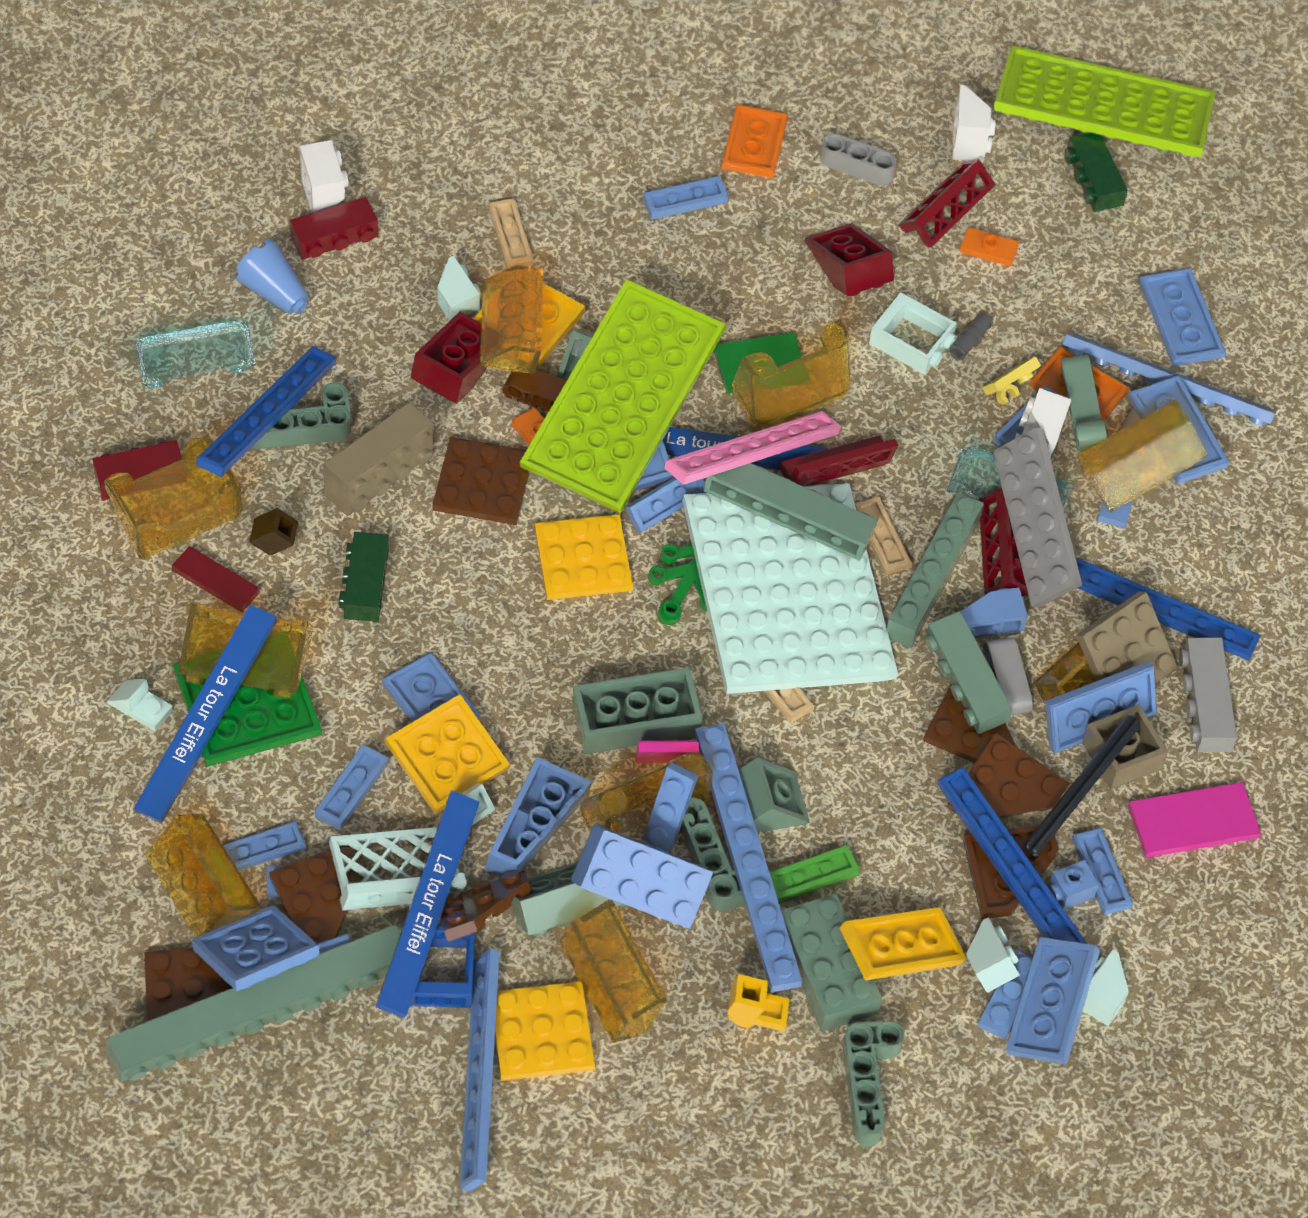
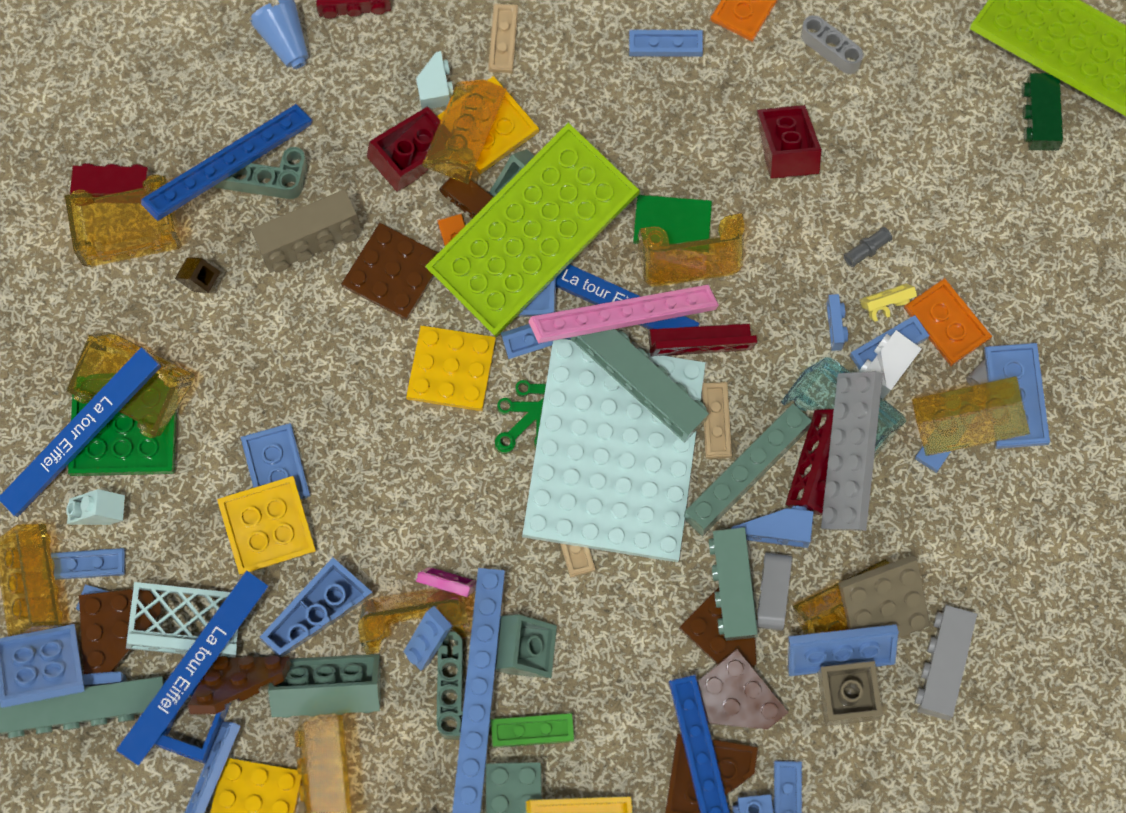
camera: 25 degrees right, 15 degrees up
light aqua slope [107,679,173,732] -> none
clear light blue windscreen [130,319,256,389] -> none
dark red tile [172,546,260,613] -> none
medium blue plate [315,744,389,831] -> none
dark green brick [339,532,389,622] -> none
light aqua plate [461,783,495,825] -> none
brick [571,823,713,929] -> none
sand green brick [572,667,702,755] -> none
light aqua window [869,292,957,375] -> none
dark red fence [898,159,996,248] -> none
white slope [952,85,995,162] -> none
orange plate [960,227,1019,267] -> none
black axle [1024,715,1140,857] -> none
sand green beam [1061,354,1107,459] -> none
medium blue plate [1062,332,1277,426] -> none
blue tile [1075,557,1261,661] -> none
dark pink tile [1128,782,1261,858] -> none
medium blue tile [1138,268,1226,366] -> none
none -> light aqua slope [66,489,125,525]
none -> medium blue plate [826,294,848,351]

